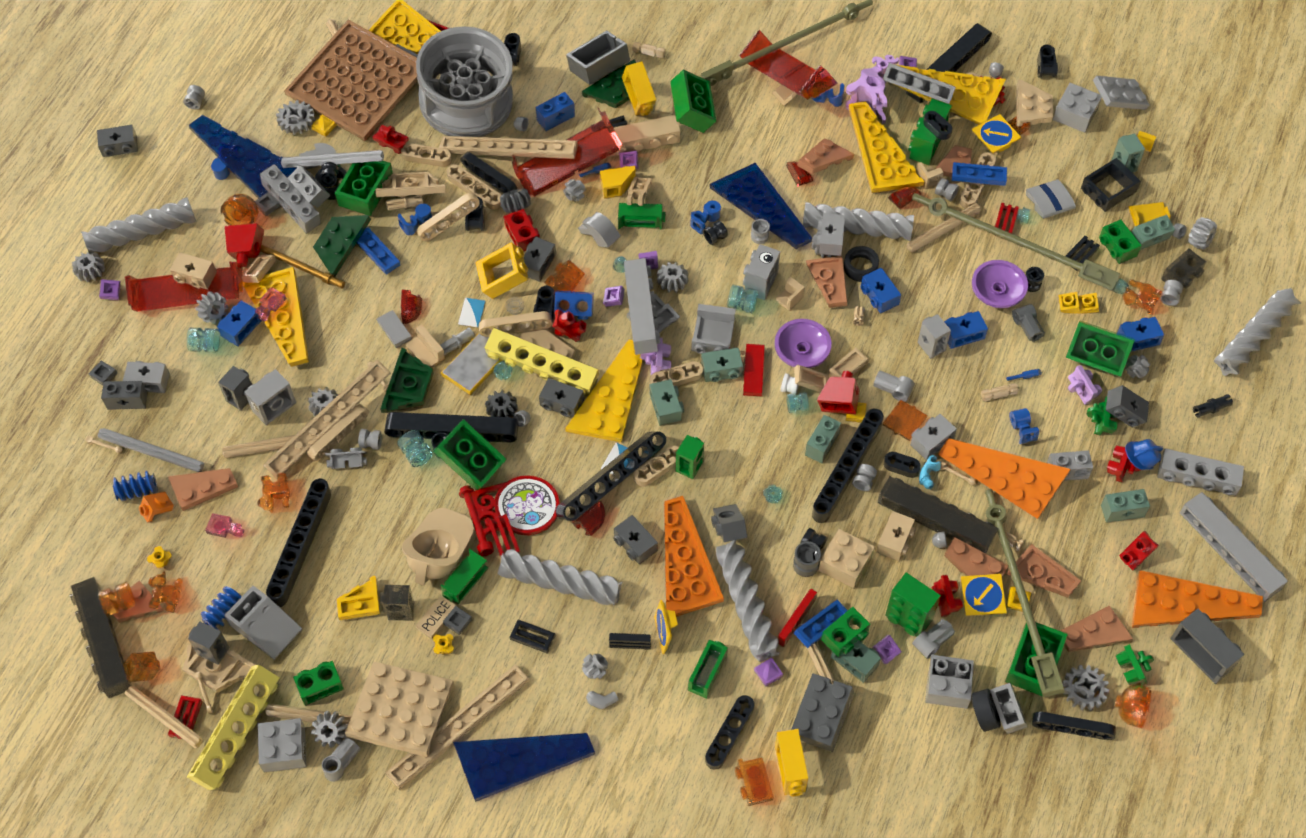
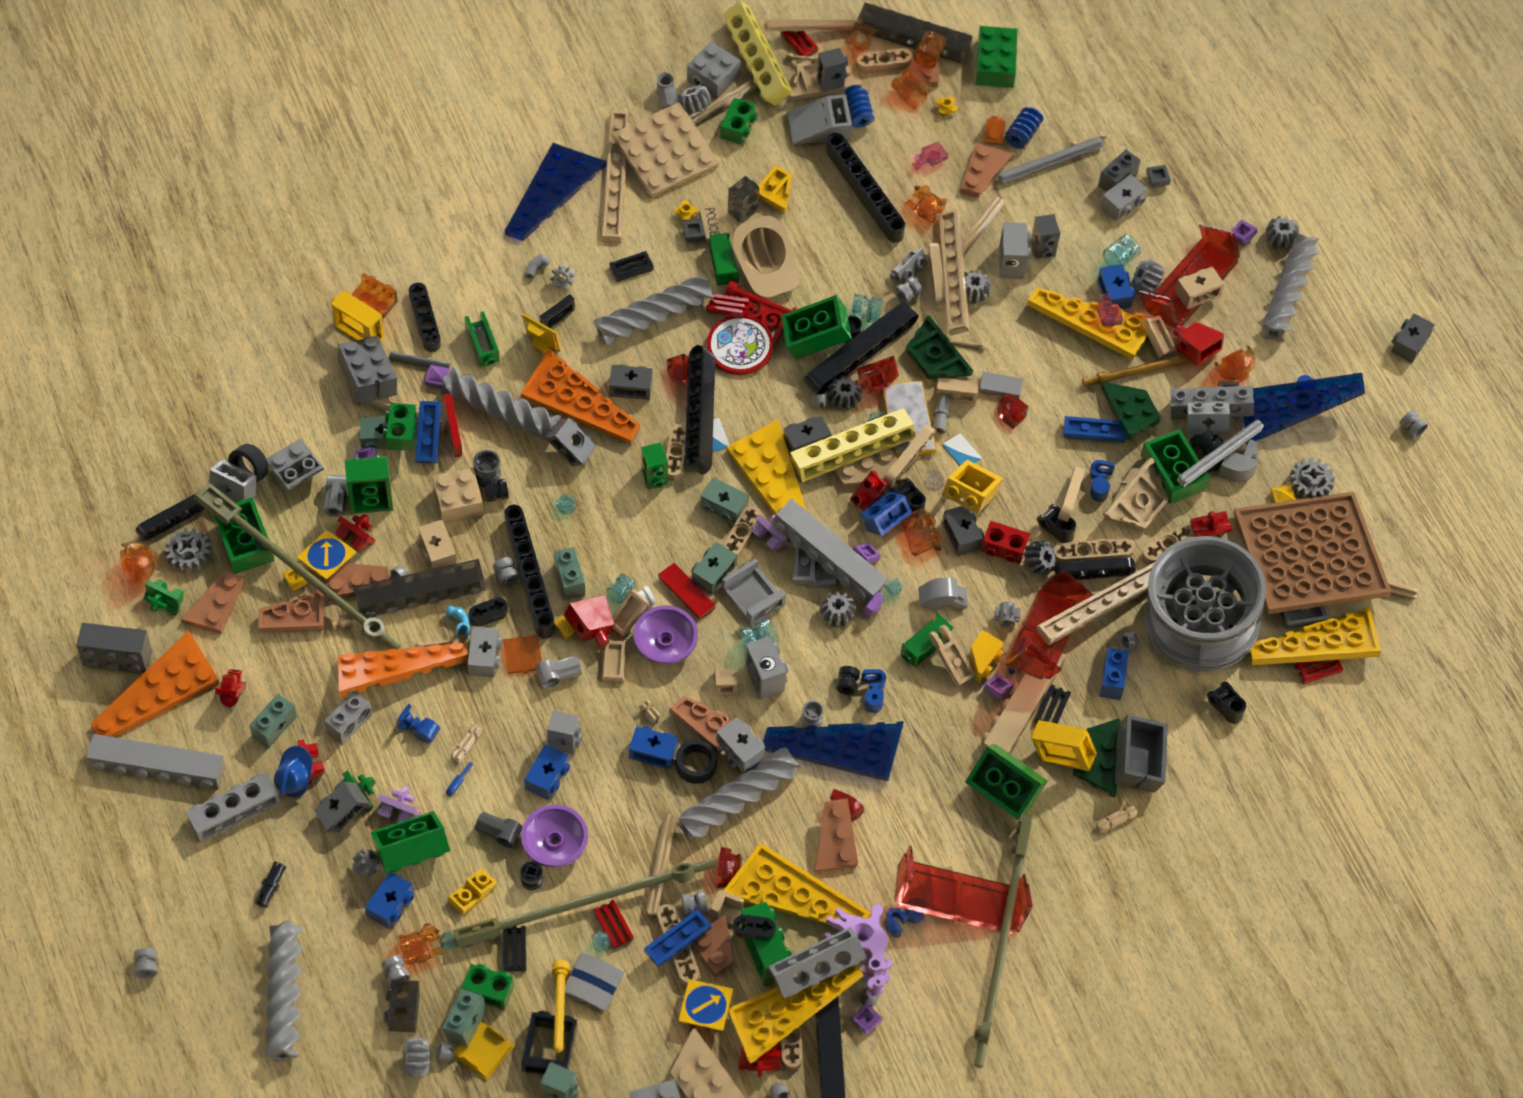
camera: 130 degrees right, 0 degrees up
none -> dark grey bar [389,351,451,369]
none -> yellow piece [552,960,570,1053]
none -> clear red slope [856,356,899,393]
none -> tan beam [857,48,912,72]
none -> green brick [975,26,1018,88]

